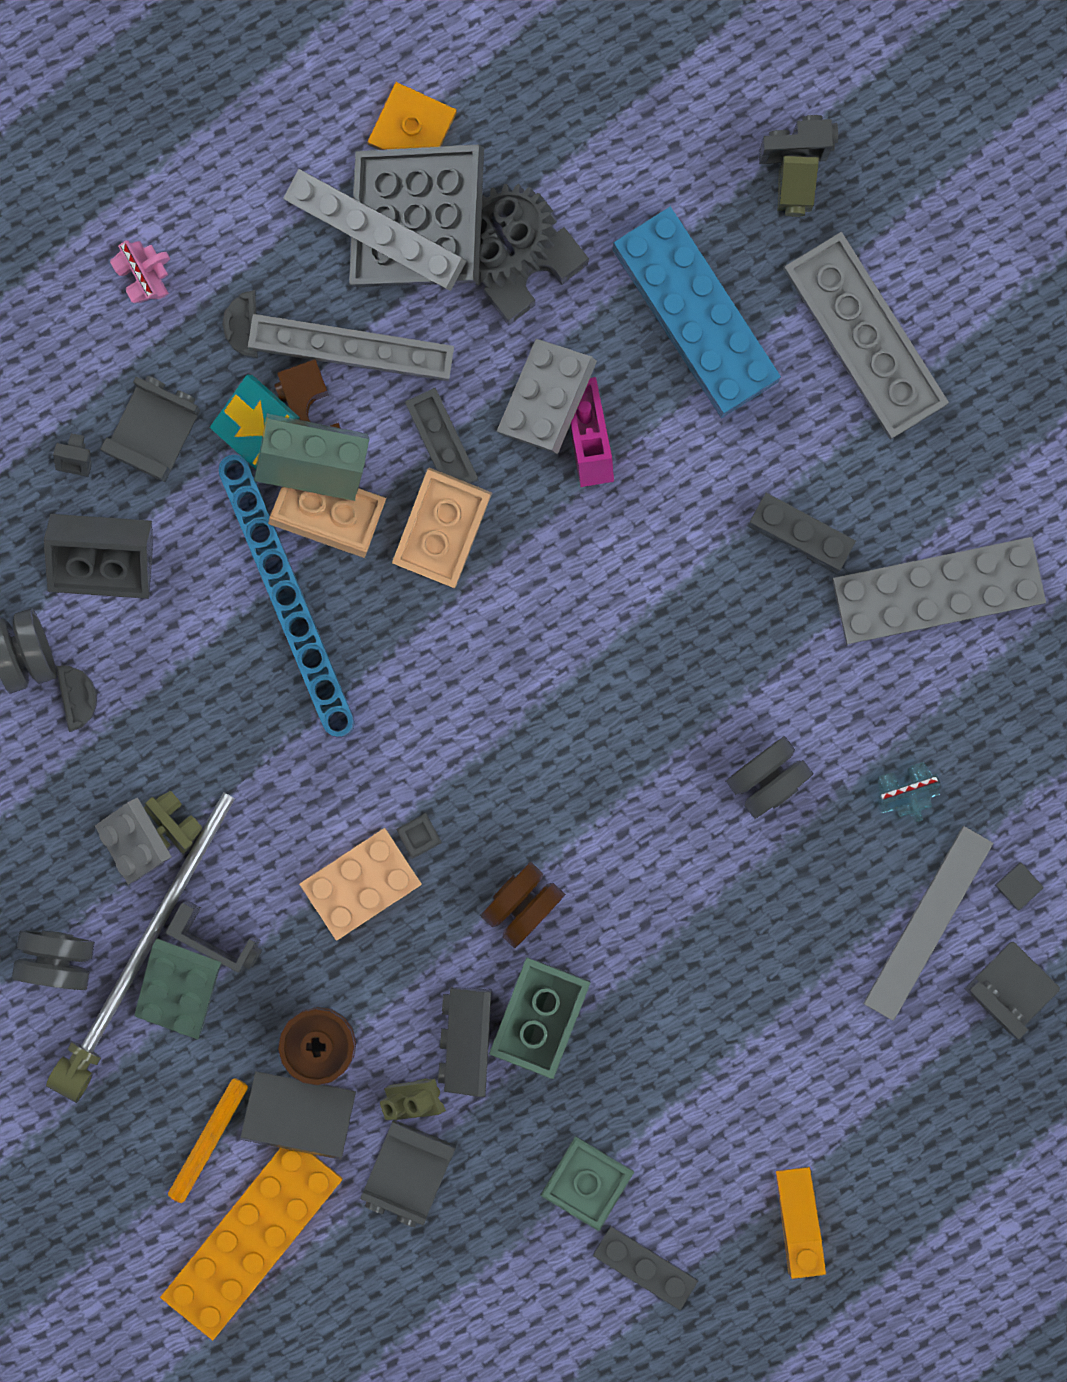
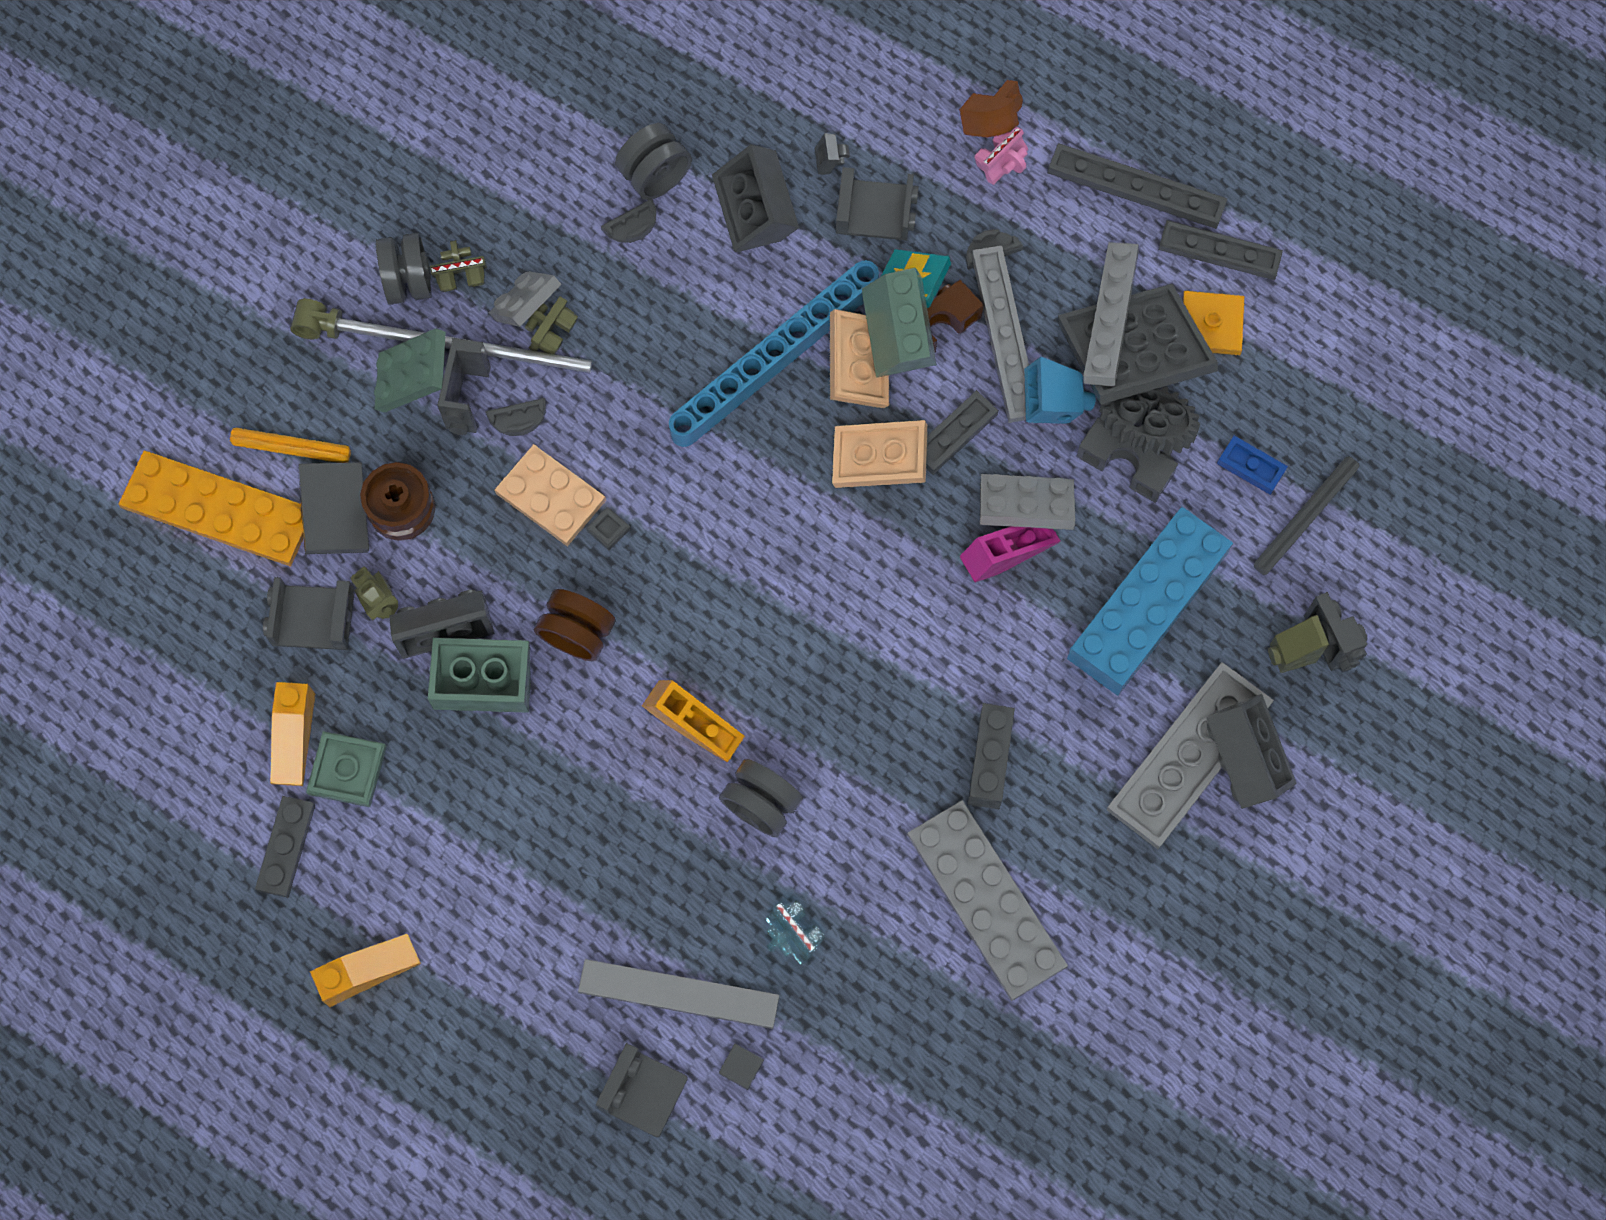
camera: 75 degrees right, 15 degrees down
none -> light orange slope [270,682,315,786]
none -> olive hips [430,240,487,292]
none -> dark grey tile [485,398,546,436]
none -> light orange slope [642,680,745,762]
none -> dark orange brick [959,80,1023,137]
none -> dark azure torso [1024,357,1096,424]
none -> dark grey plate [1048,143,1228,229]
none -> dark grey tile [1158,220,1283,280]
none -> dark grey slope [1206,694,1297,809]
none -> blue plate [1217,435,1288,495]
none -> dark grey axle [1254,456,1359,575]

